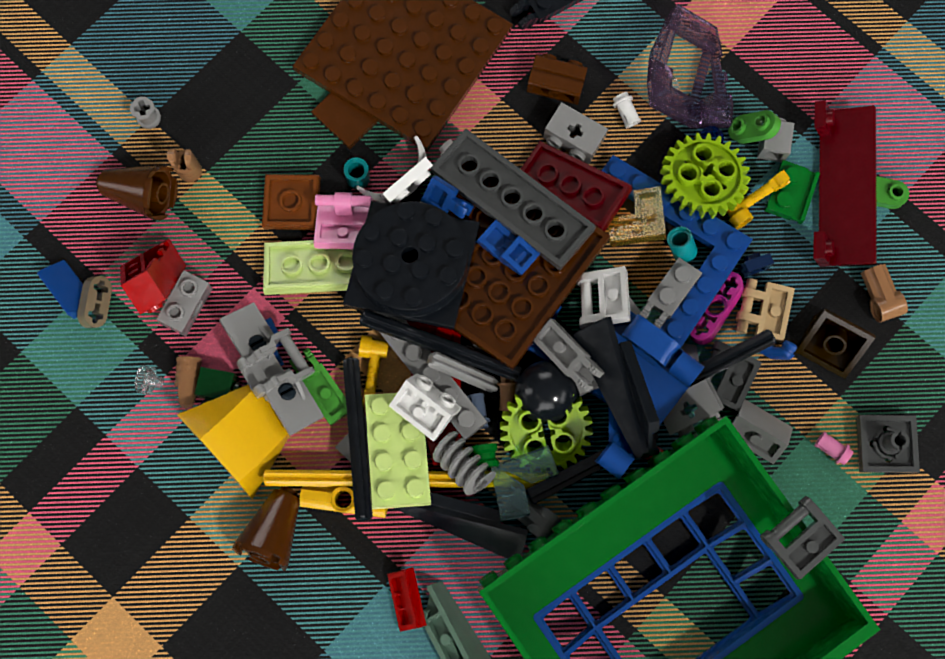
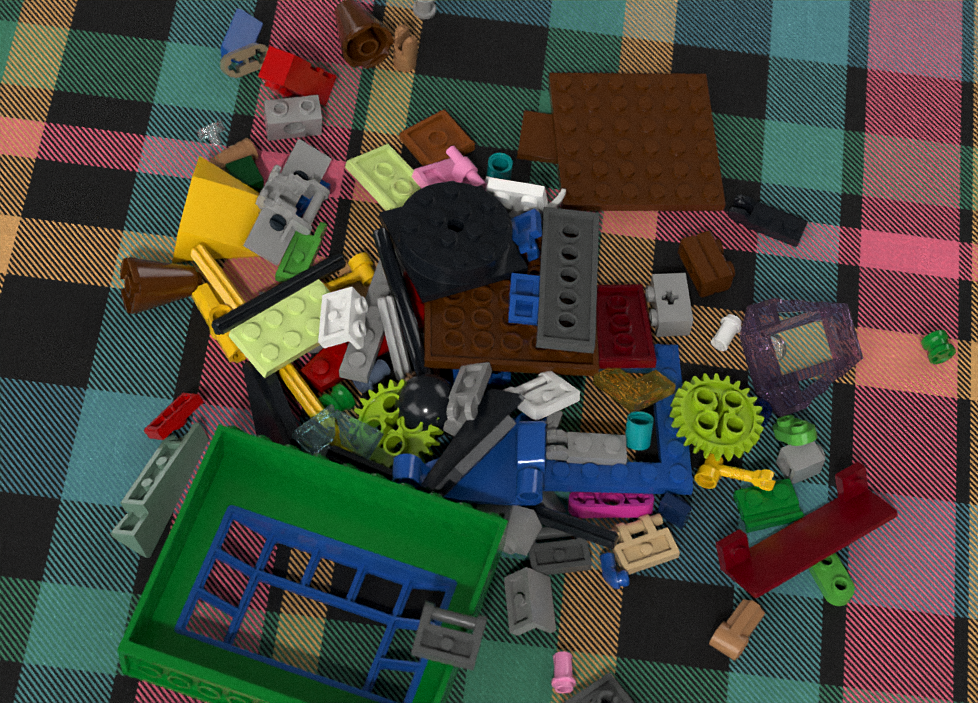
camera: 50 degrees right, 20 degrees down
light grey piece [433,431,496,495] -> none
dark brown slope [795,308,876,379] -> none

